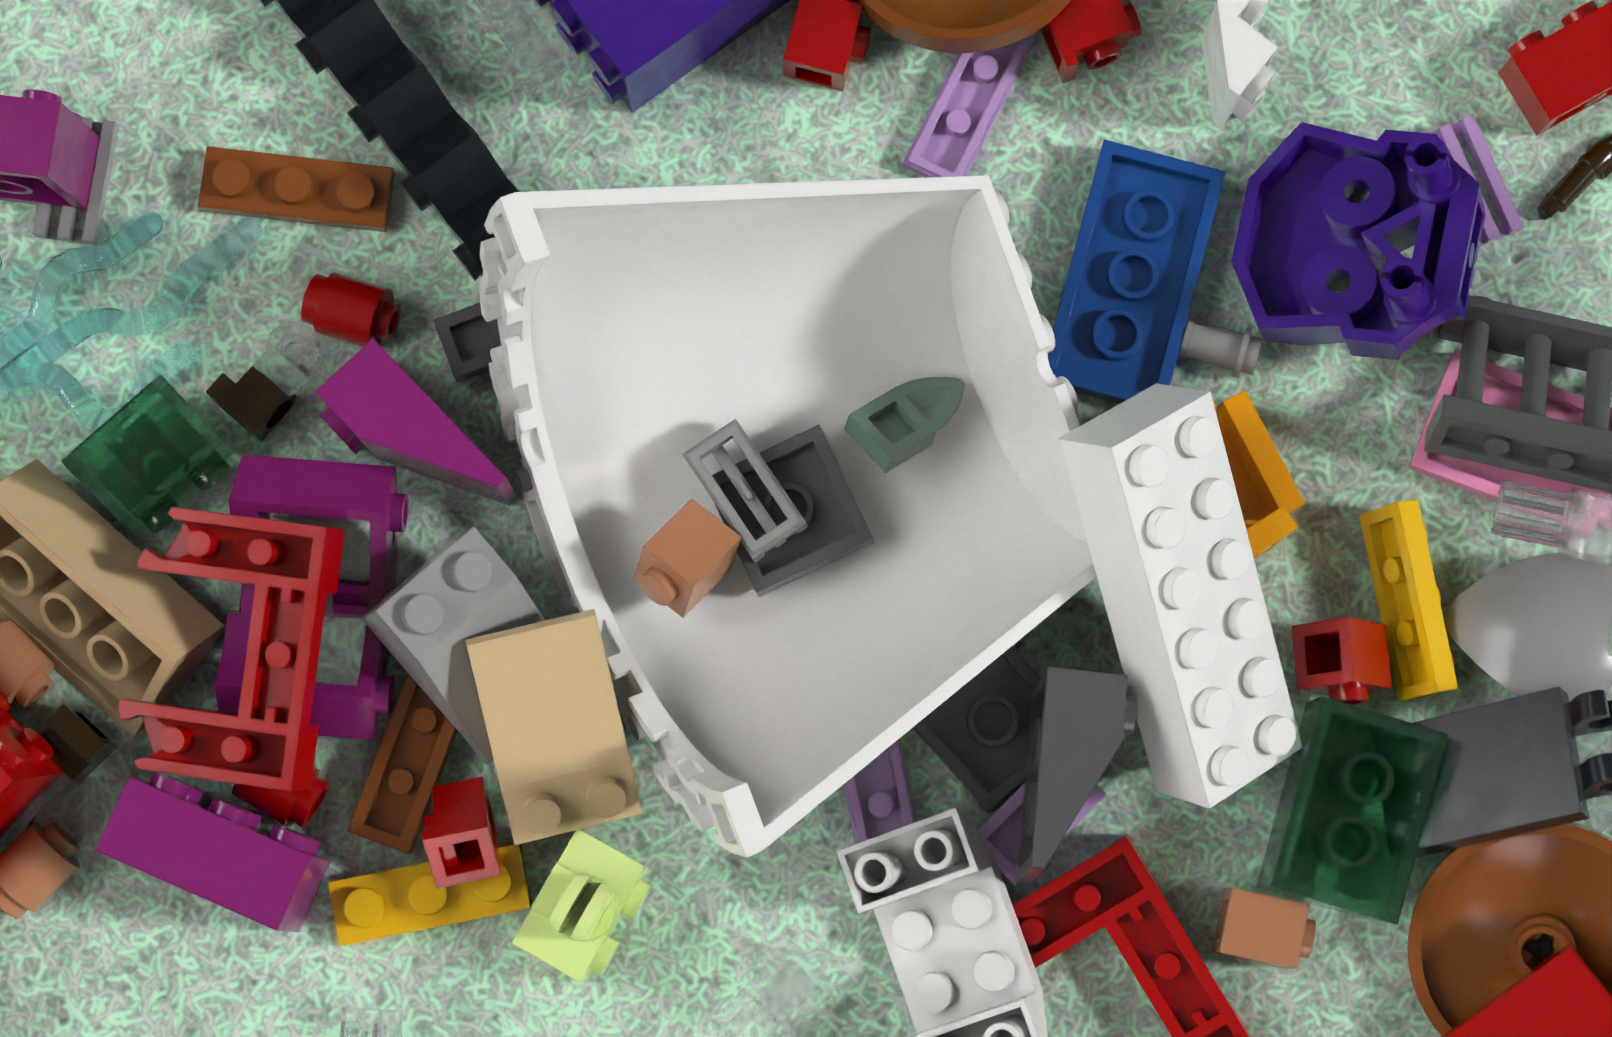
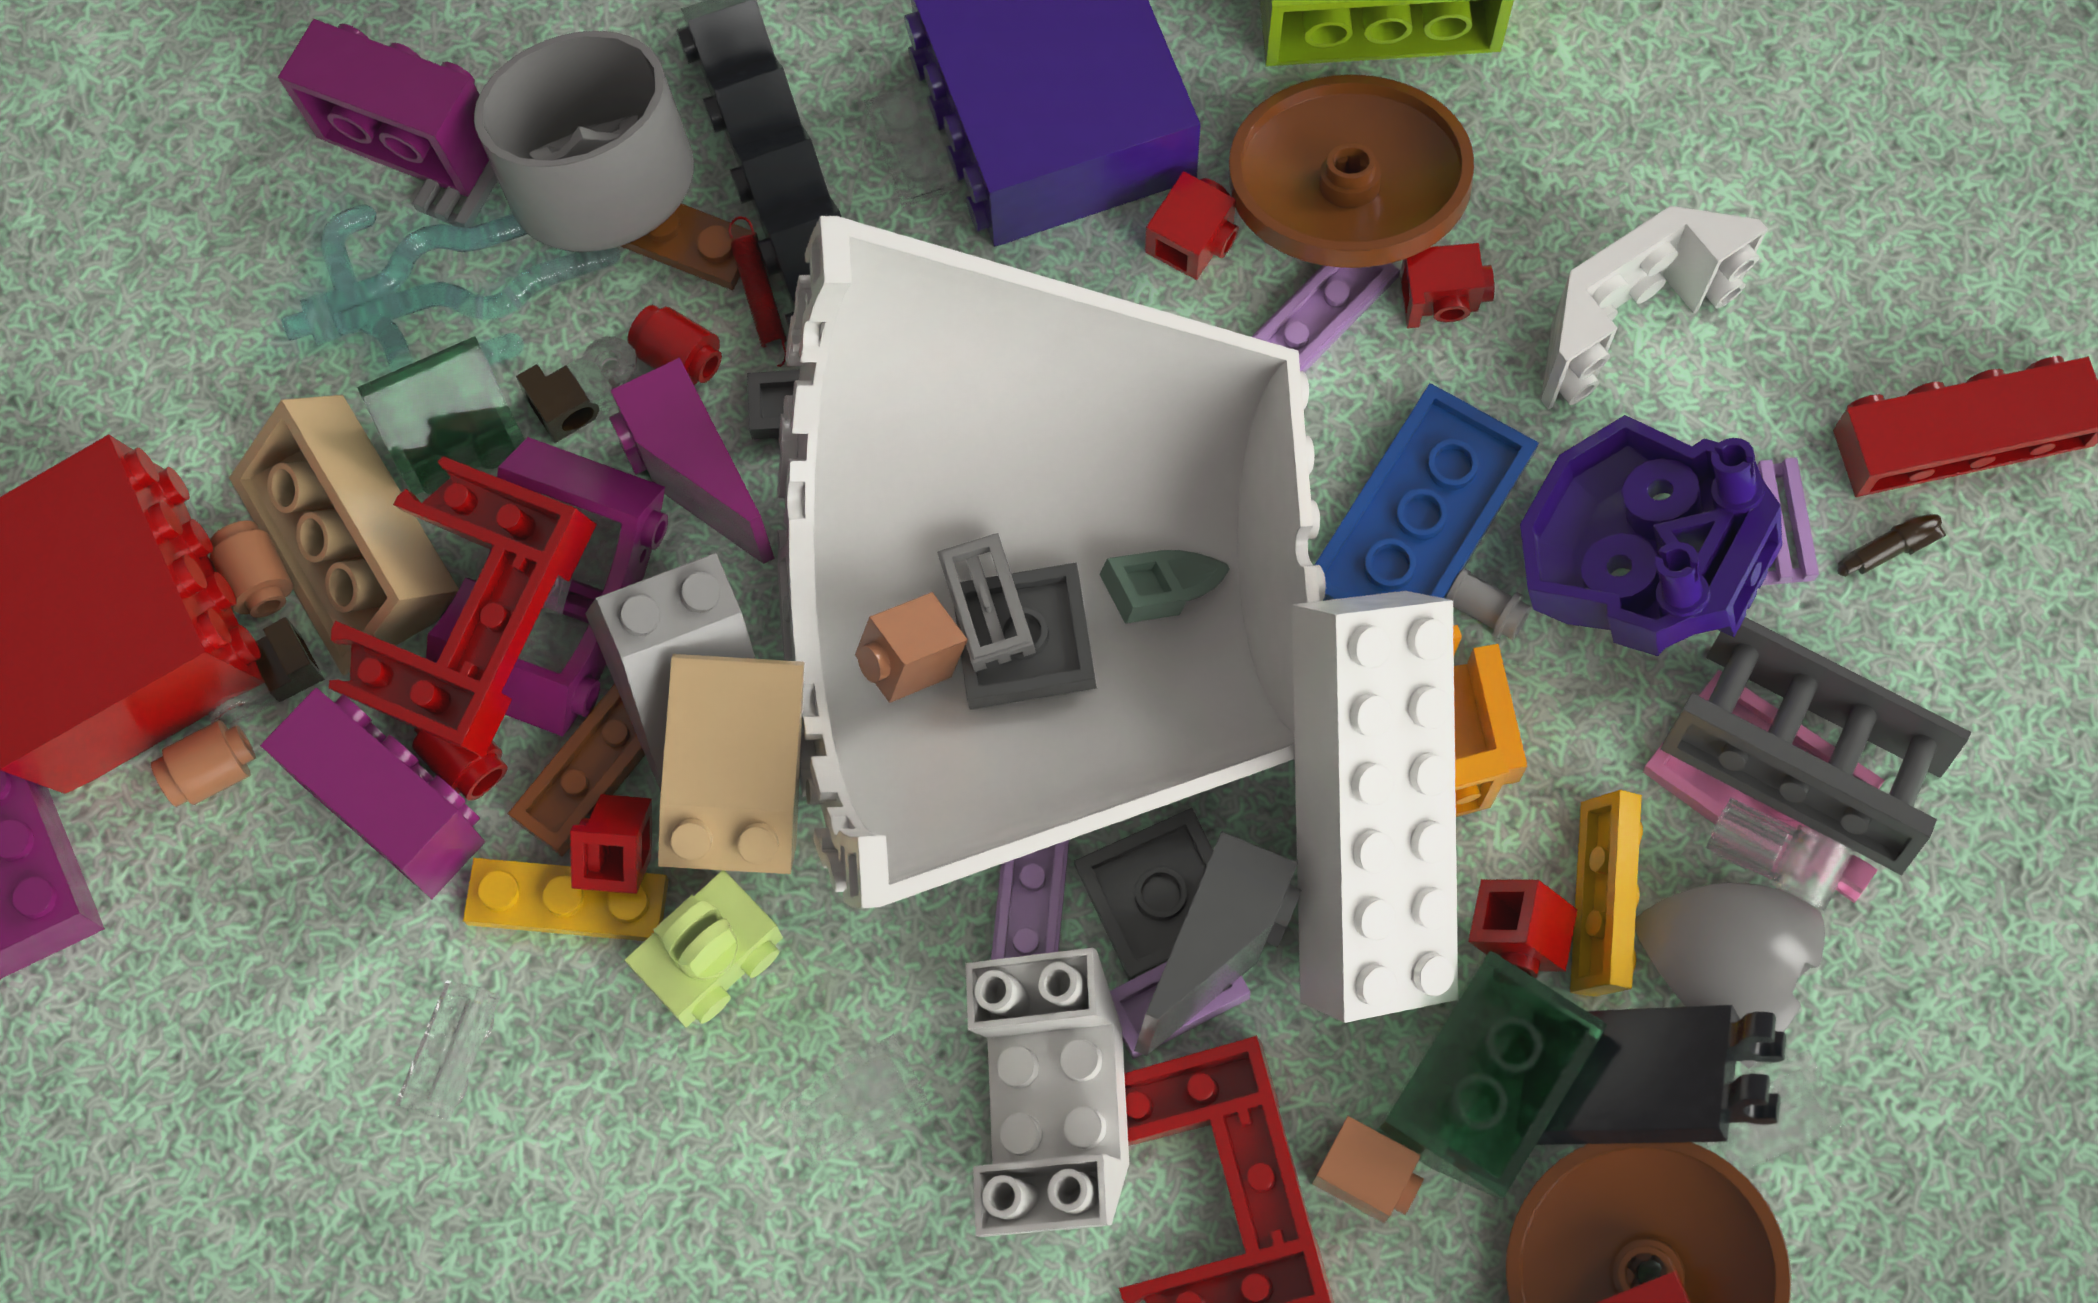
camera: 20 degrees right, 10 degrees down
none -> light grey piece [474,31,694,252]
none -> red piece [728,216,787,367]

